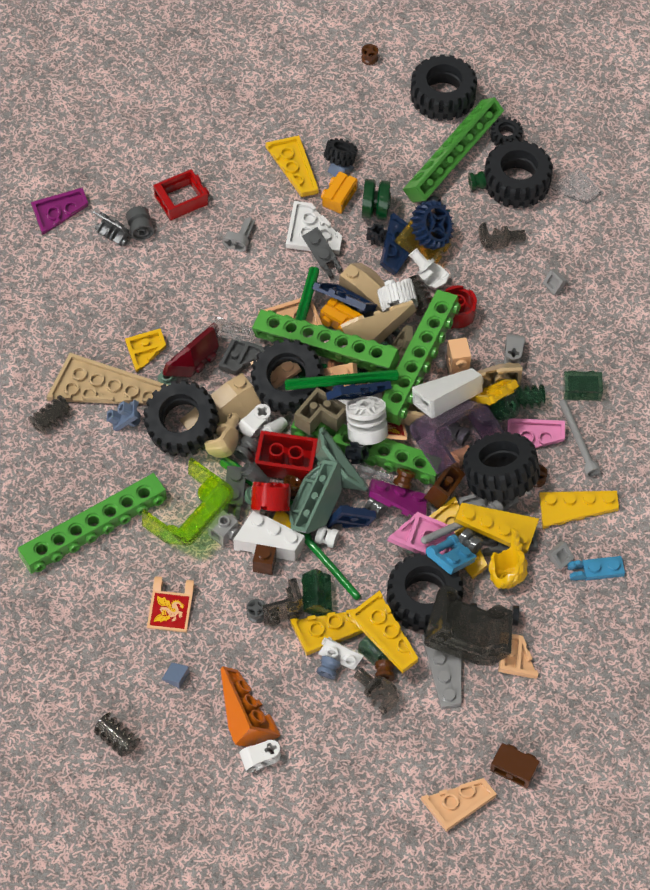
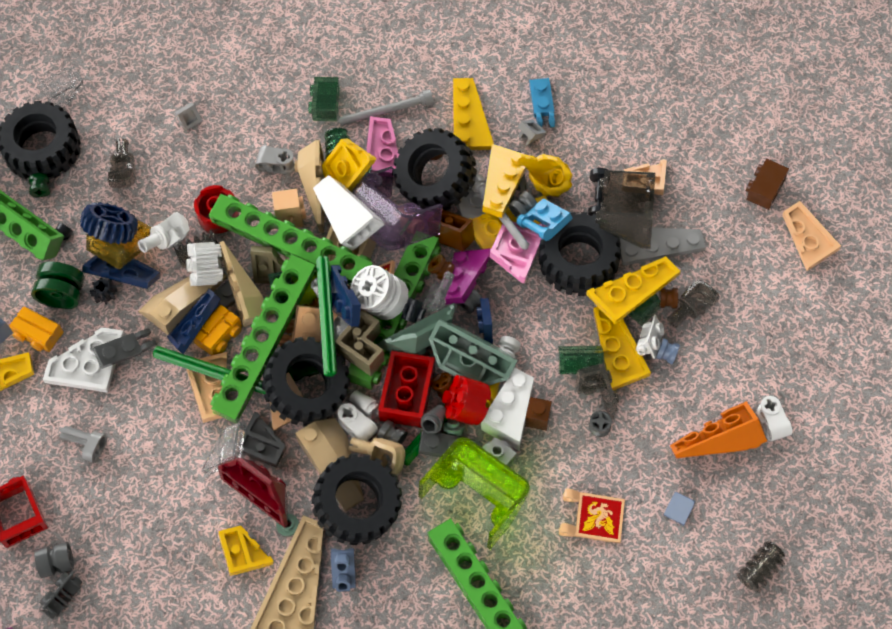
camera: 85 degrees left, 5 degrees up
green piece [297,531,361,600] -> none

